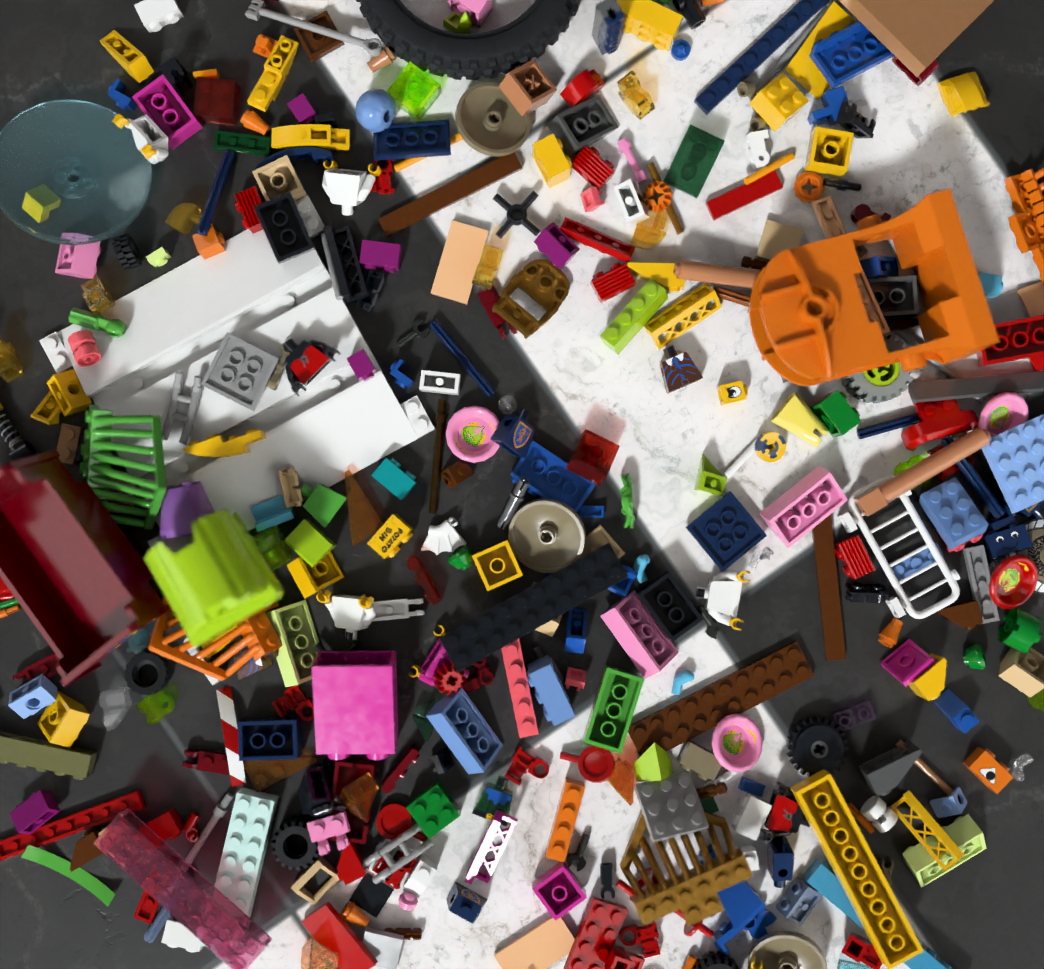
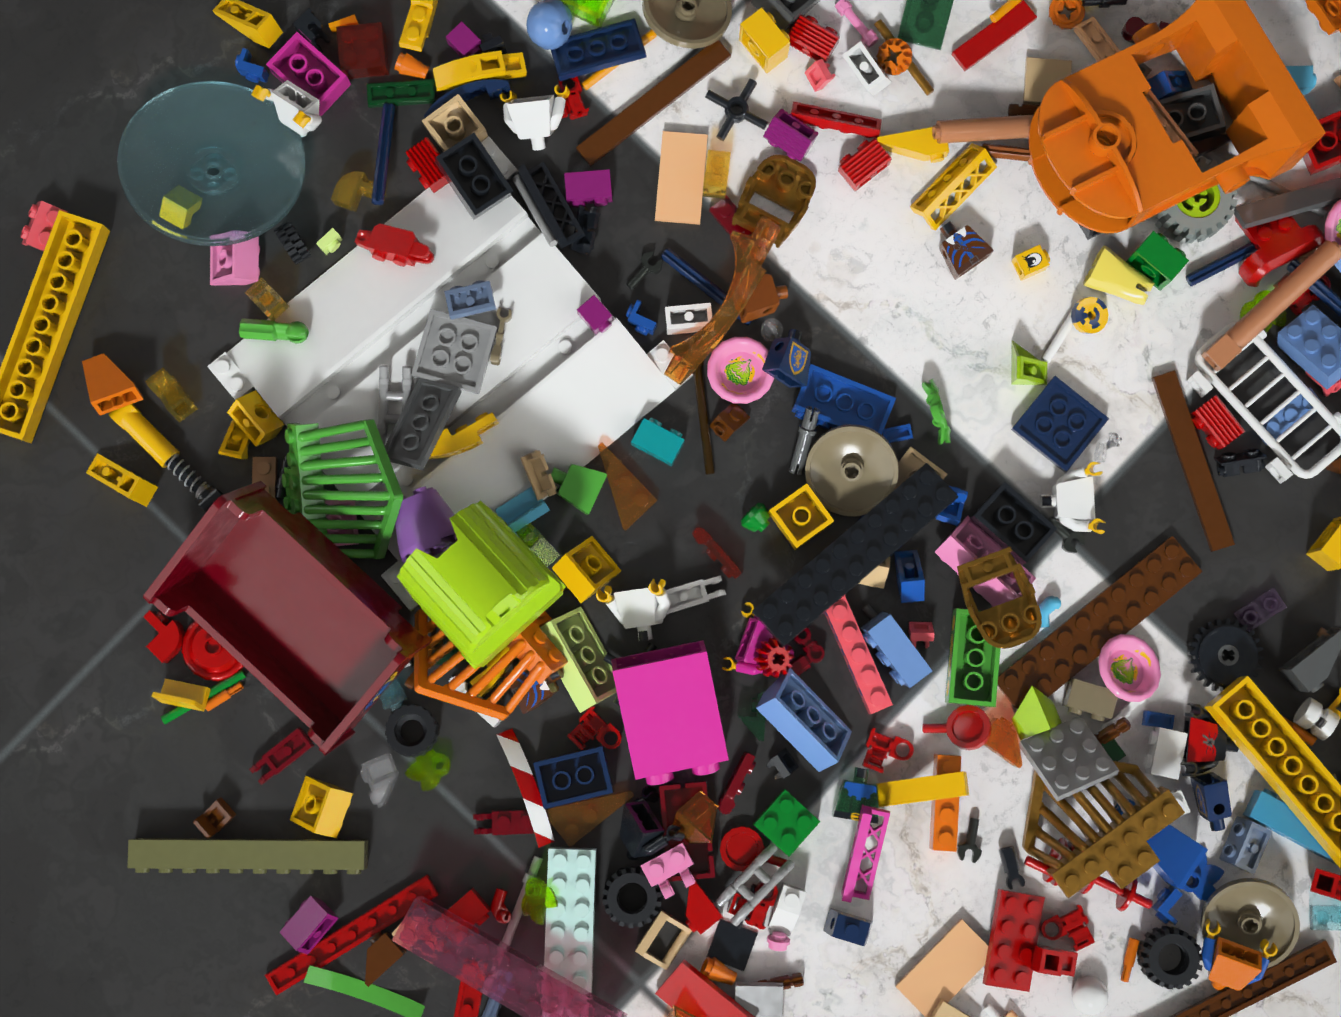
camera: 10 degrees left, 5 degrees down
light blue brick [8,674,57,719] -> none
coral wheel [67,330,102,367] -> none
orange brick [192,227,226,259] -> none
torso [283,338,341,396] -> none
lime slope [284,519,336,567] -> none
yellow brick [367,514,414,559] -> none
white arm [421,517,467,555] -> none
dark pink brick [532,861,587,921] -> none
clear red brick [565,429,620,486] -> none
lime brick [600,279,668,355] -> none
clear yellow brick [630,210,667,250] -> none
medium azure arm [633,554,650,583] -> none
bright pink slope [759,466,848,548] -> none
orange cone [878,618,903,648] -> none
dark pink tile [880,638,935,687] -> none
none -> red hinge [355,224,435,267]
none -> dark grey plate [384,378,462,470]
none -> sand blue bracket [444,281,496,320]
none -> clear neon green plate [521,877,558,925]
none -> clear orange slope [664,216,782,385]
none -> dark orange torso [730,274,788,323]
none -> yellow tile [876,771,969,807]
none -> pearl gold slope [957,547,1042,649]

